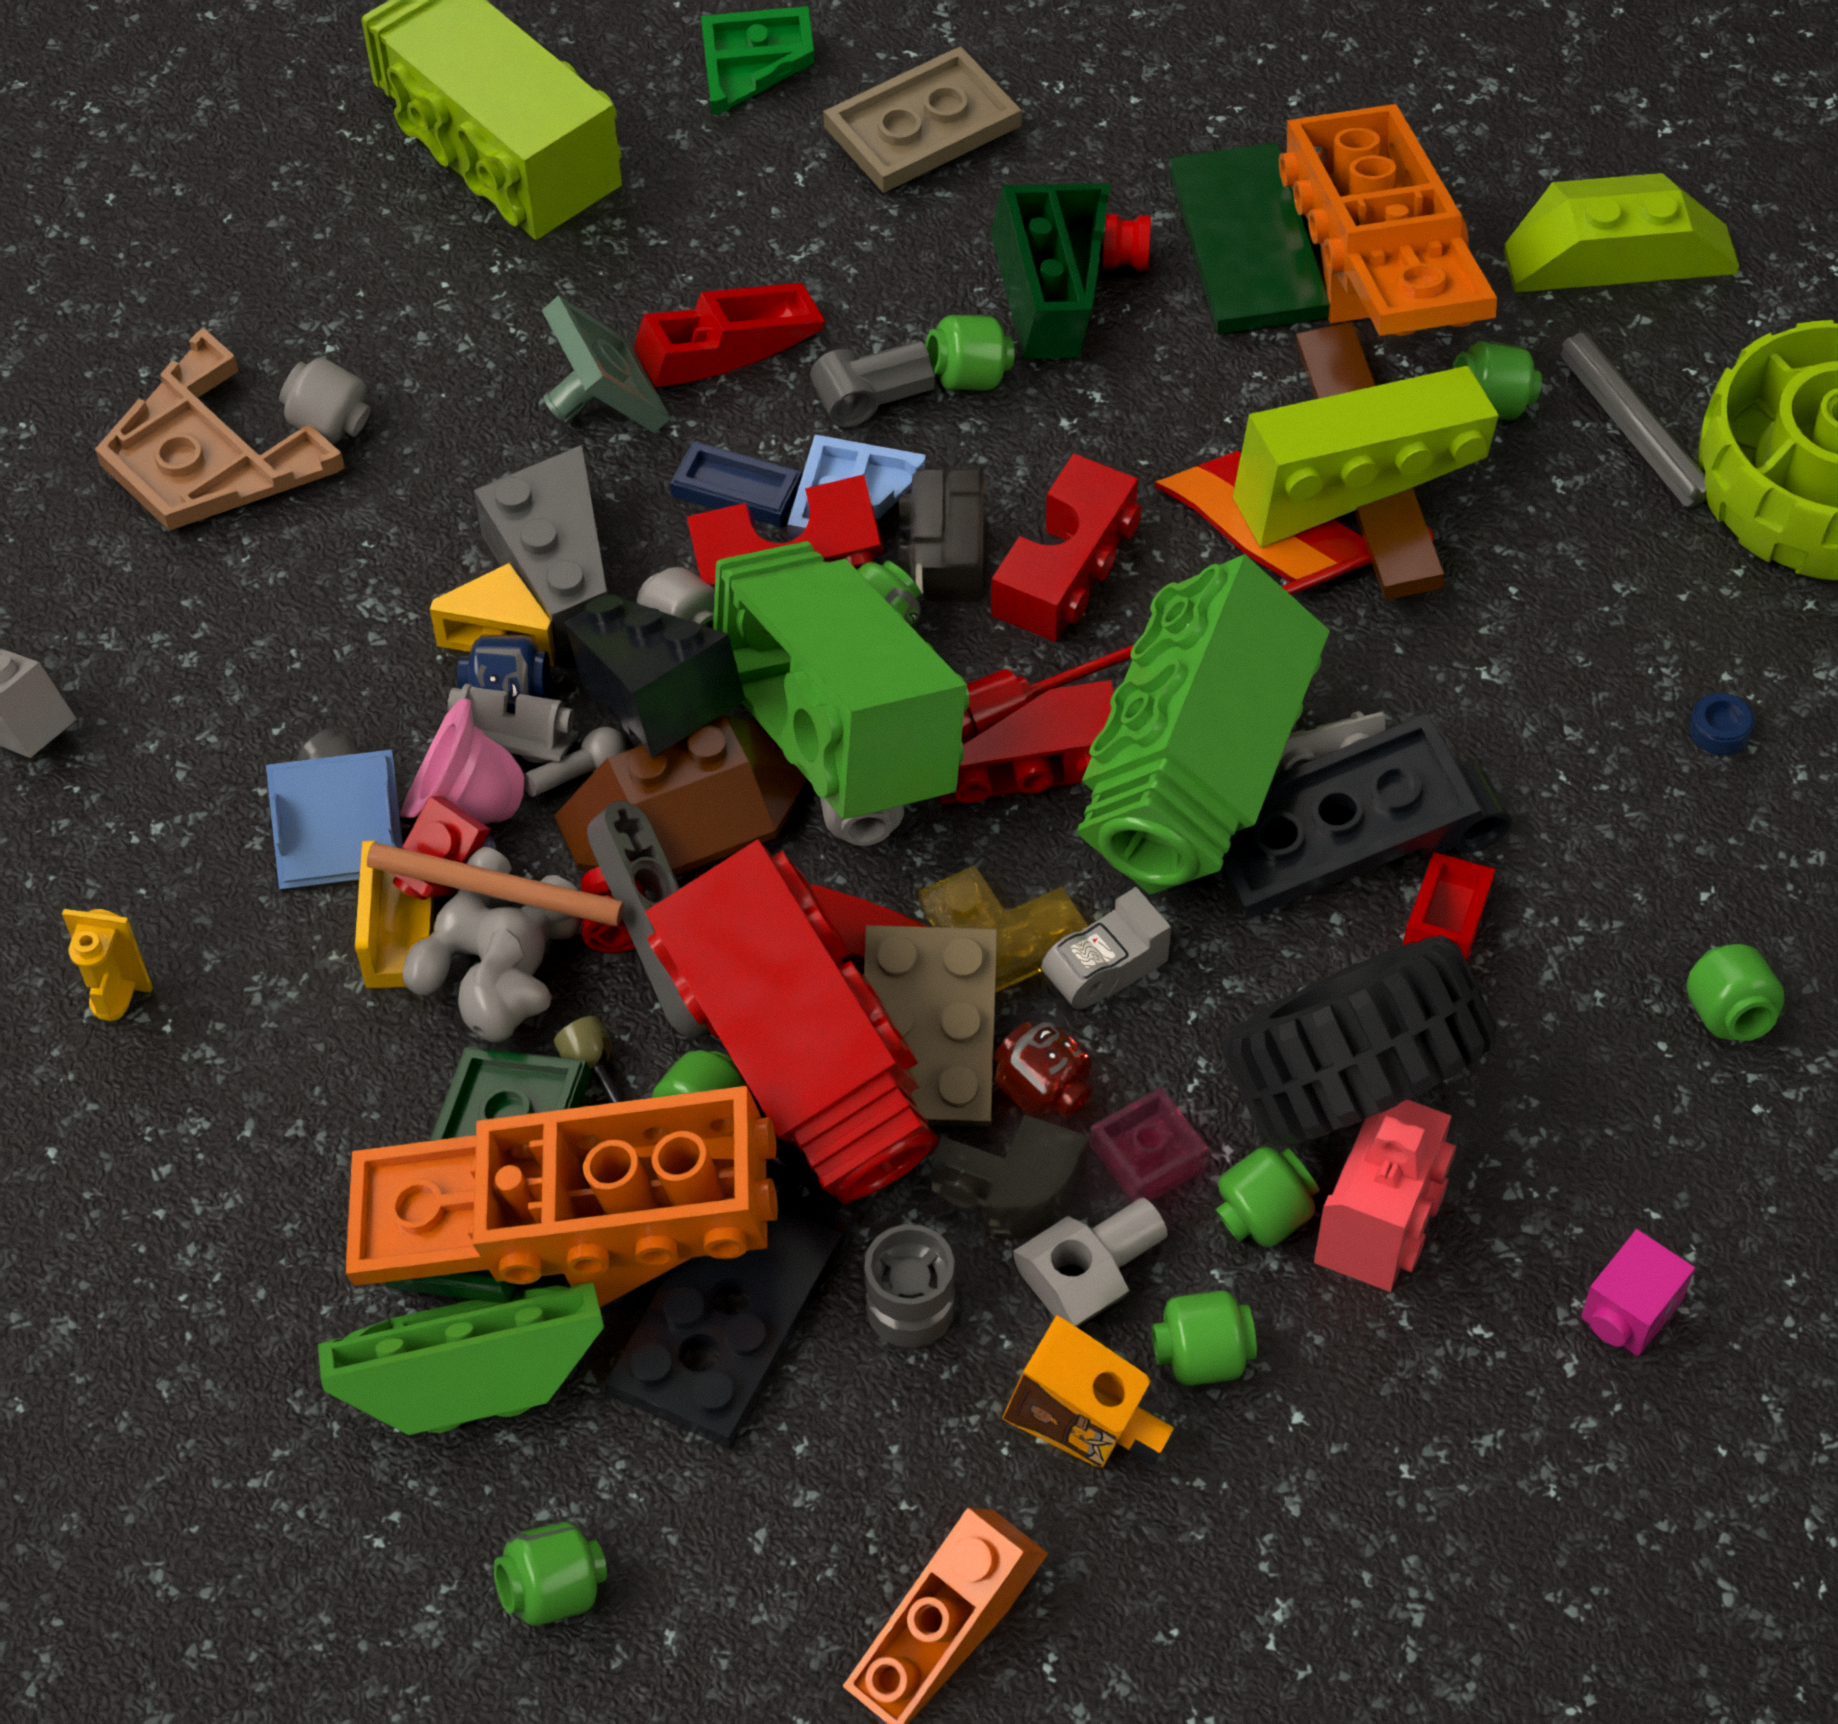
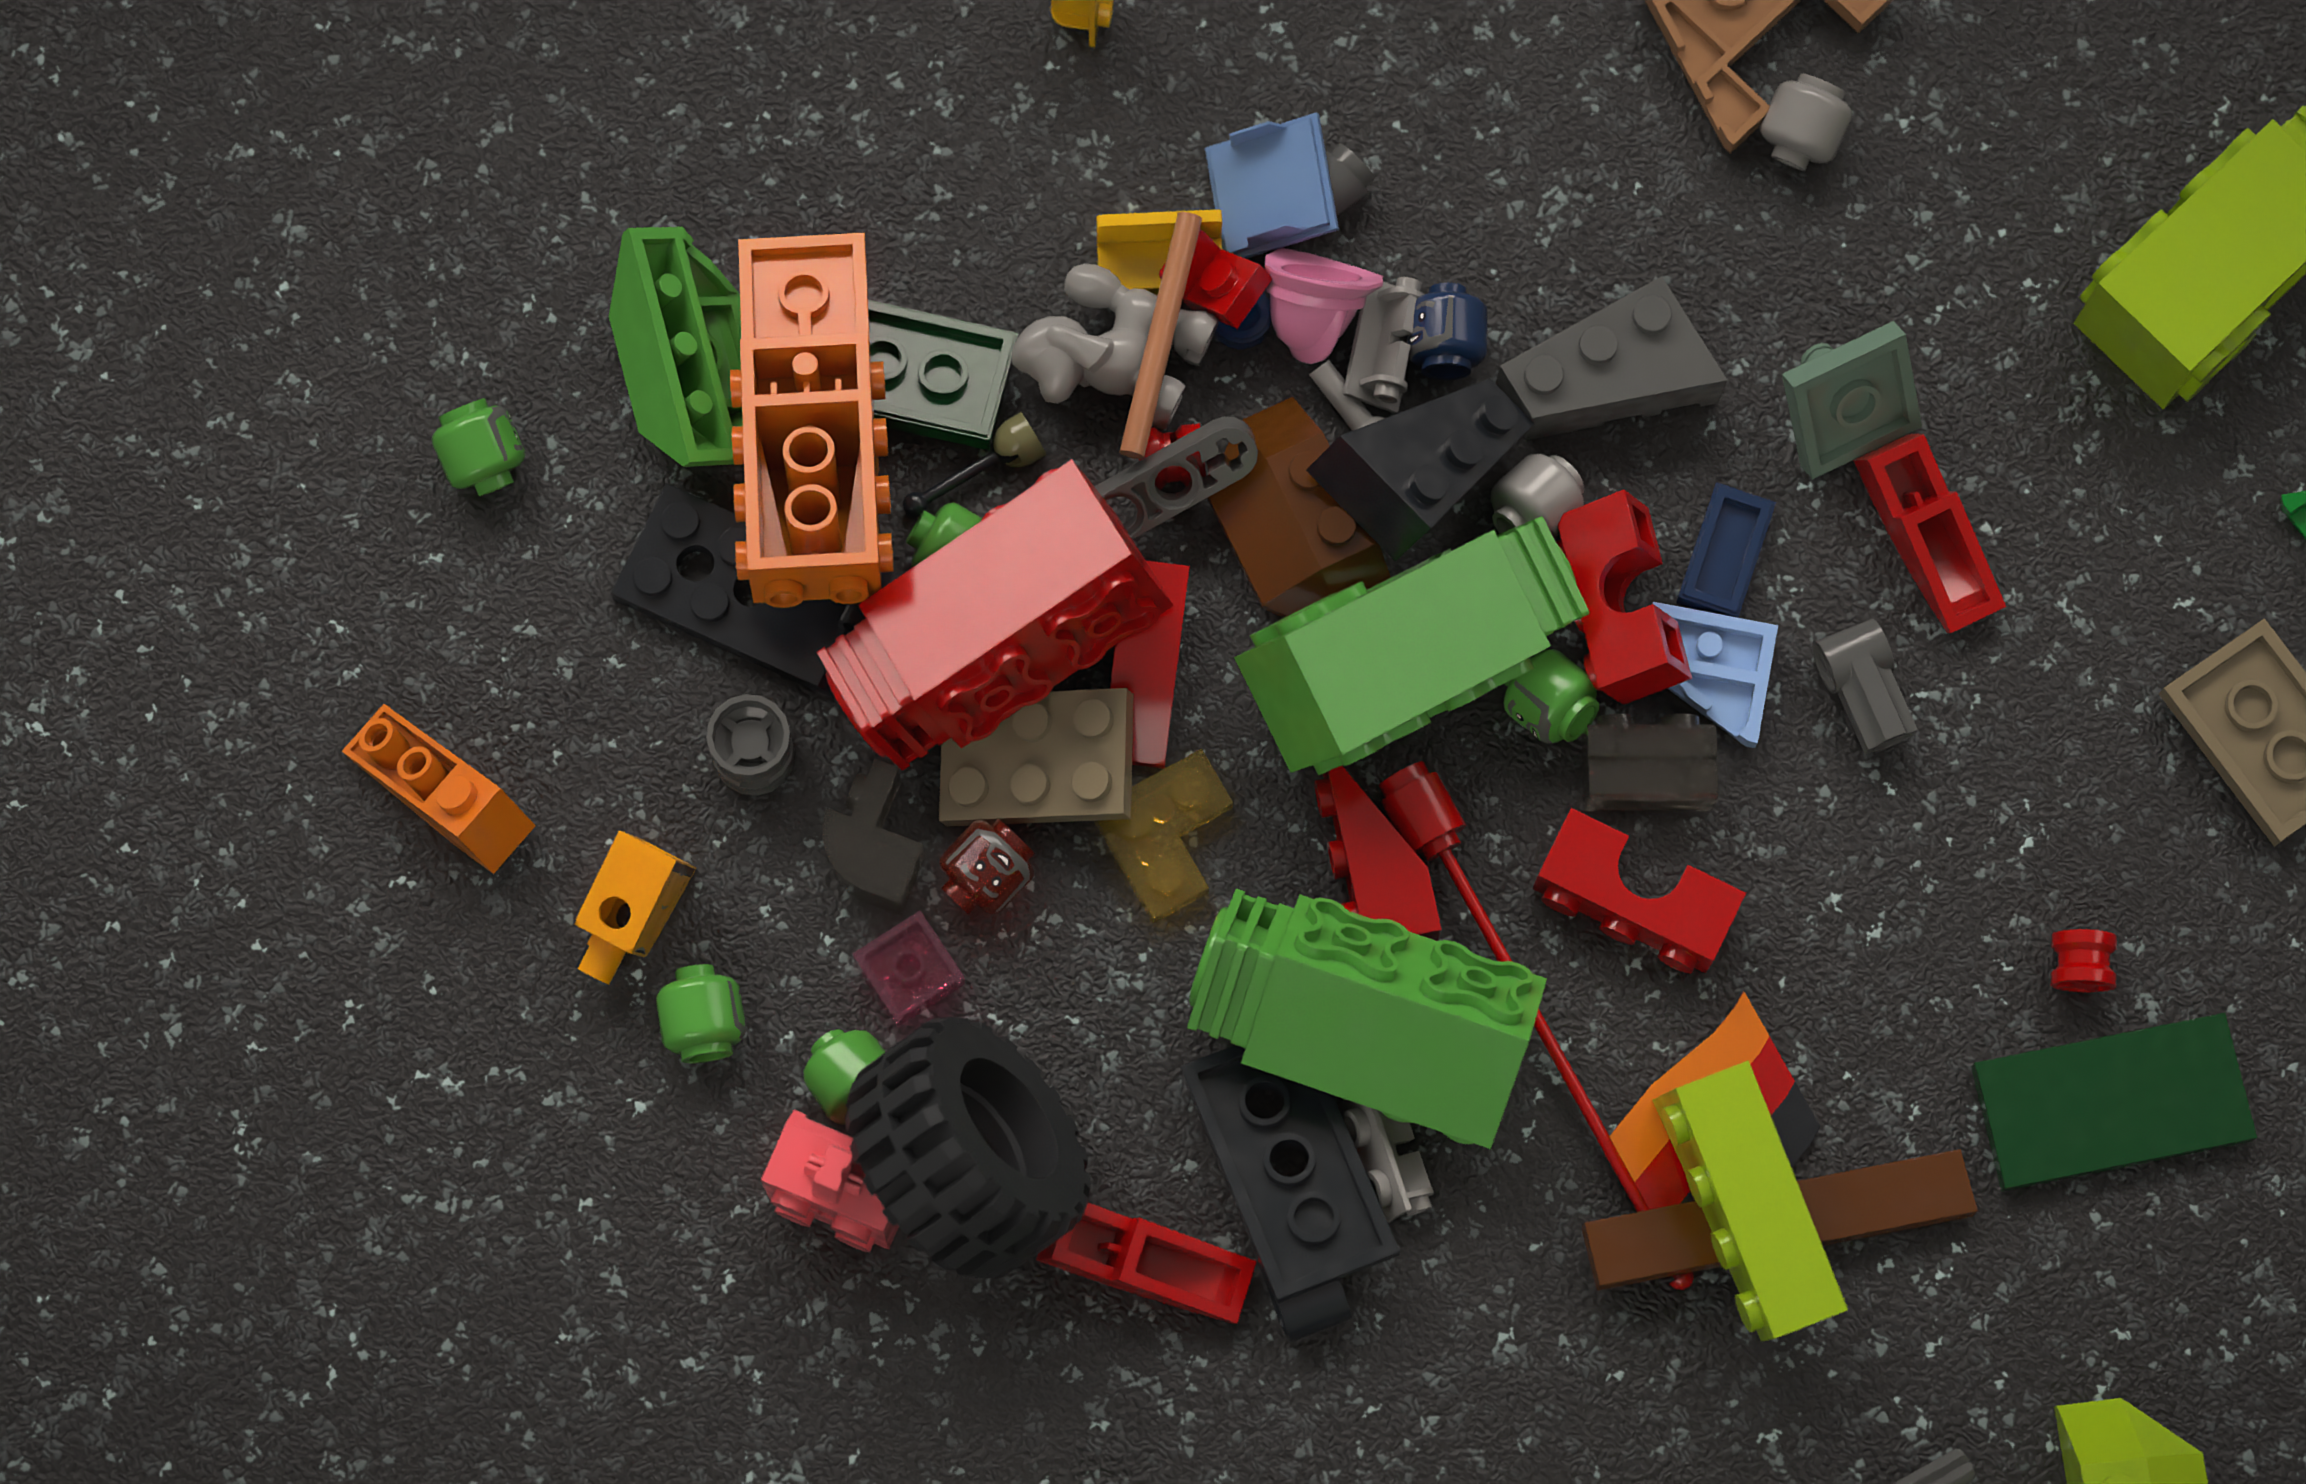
camera: 85 degrees right, 20 degrees up
yellow slope [430,563,557,667] -> none
bright green head [925,315,1015,391] -> none
dark green wedge [990,183,1111,359] -> none
light grey piece [1013,1198,1168,1328] -> none
light grey leg [1041,887,1171,1009] -> none
orange wedge [1279,104,1497,336] -> none
bright green head [1452,340,1542,421] -> none
dark pink brick [1581,1229,1695,1357] -> none

